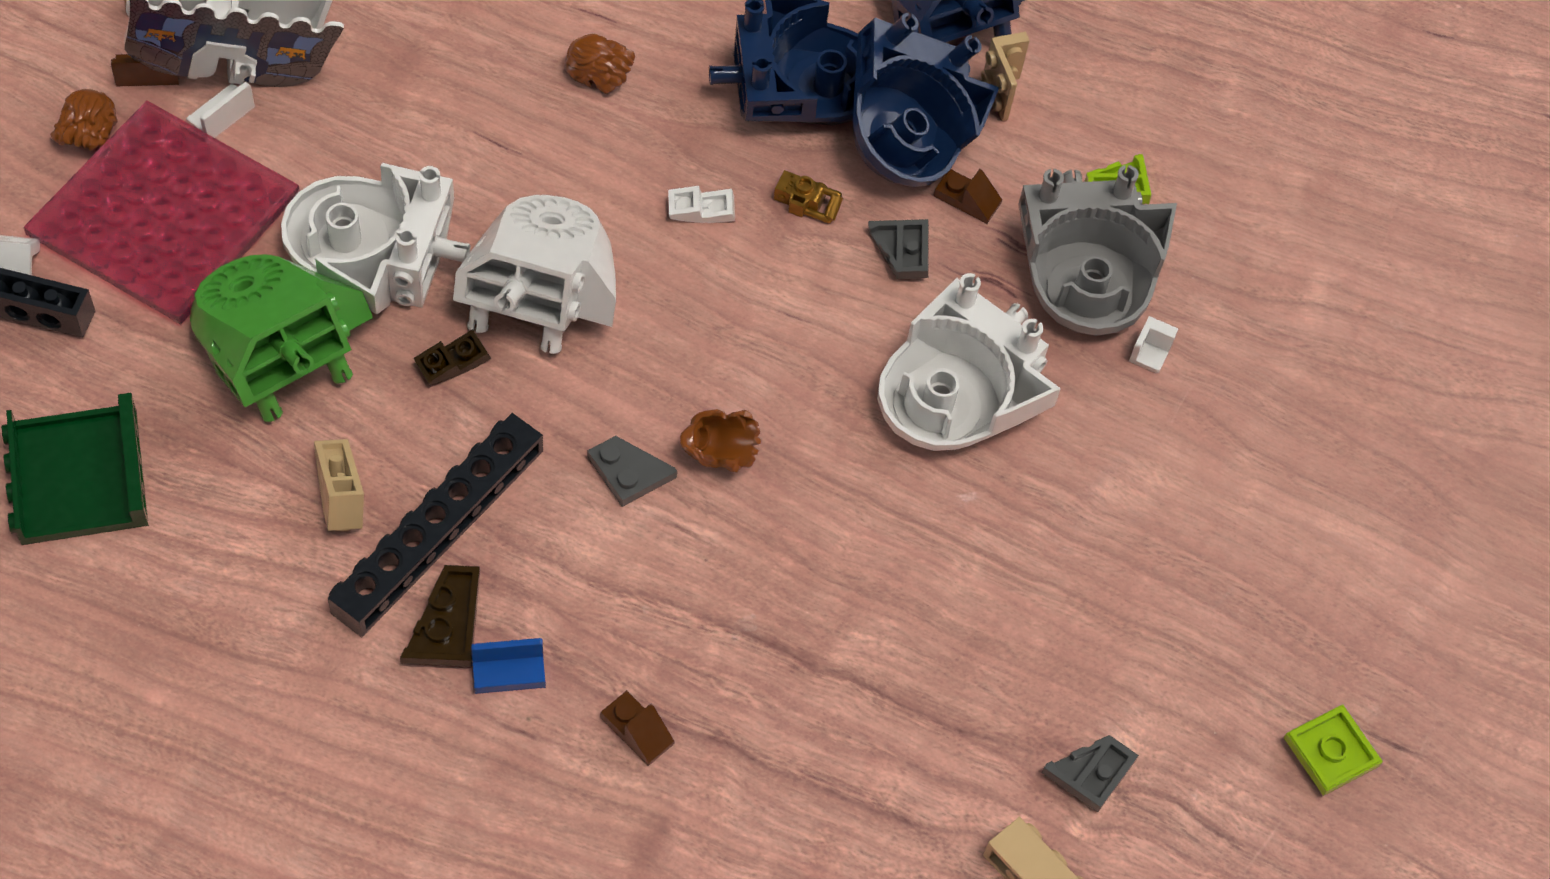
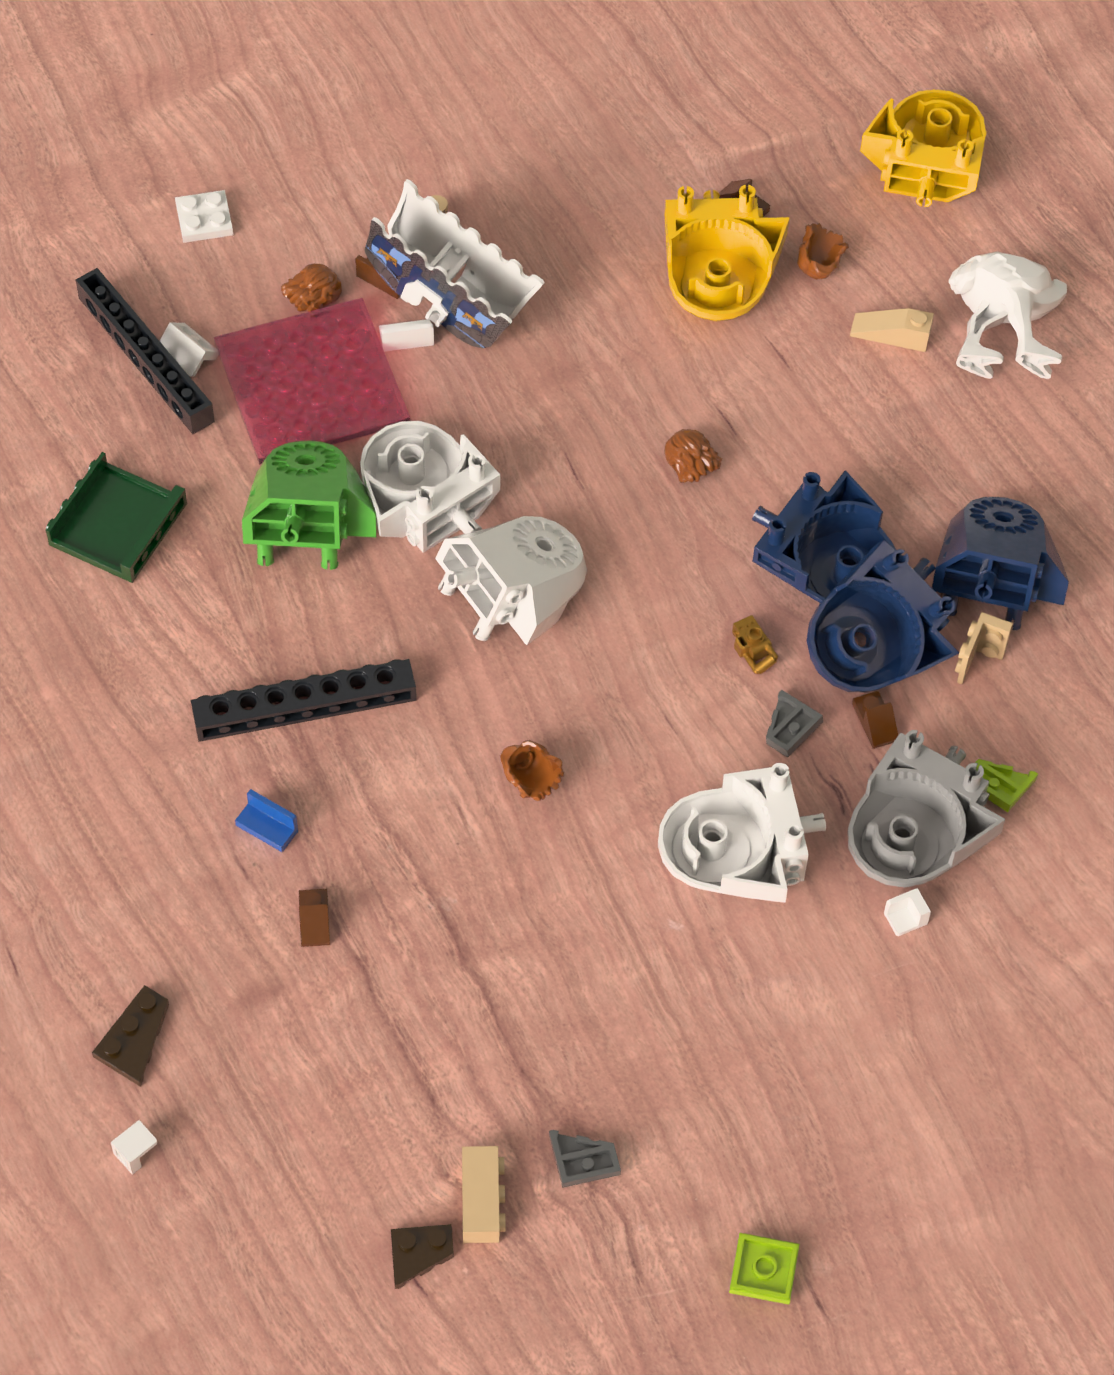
camera: 45 degrees right, 0 degrees up
tan slope [314,439,364,531] -> none
dark brown wing [400,565,480,667] -> none
dark brown slope [413,329,491,385] -> none
dark grey wing [587,436,677,507] -> none
white slope [668,186,735,223] -> none

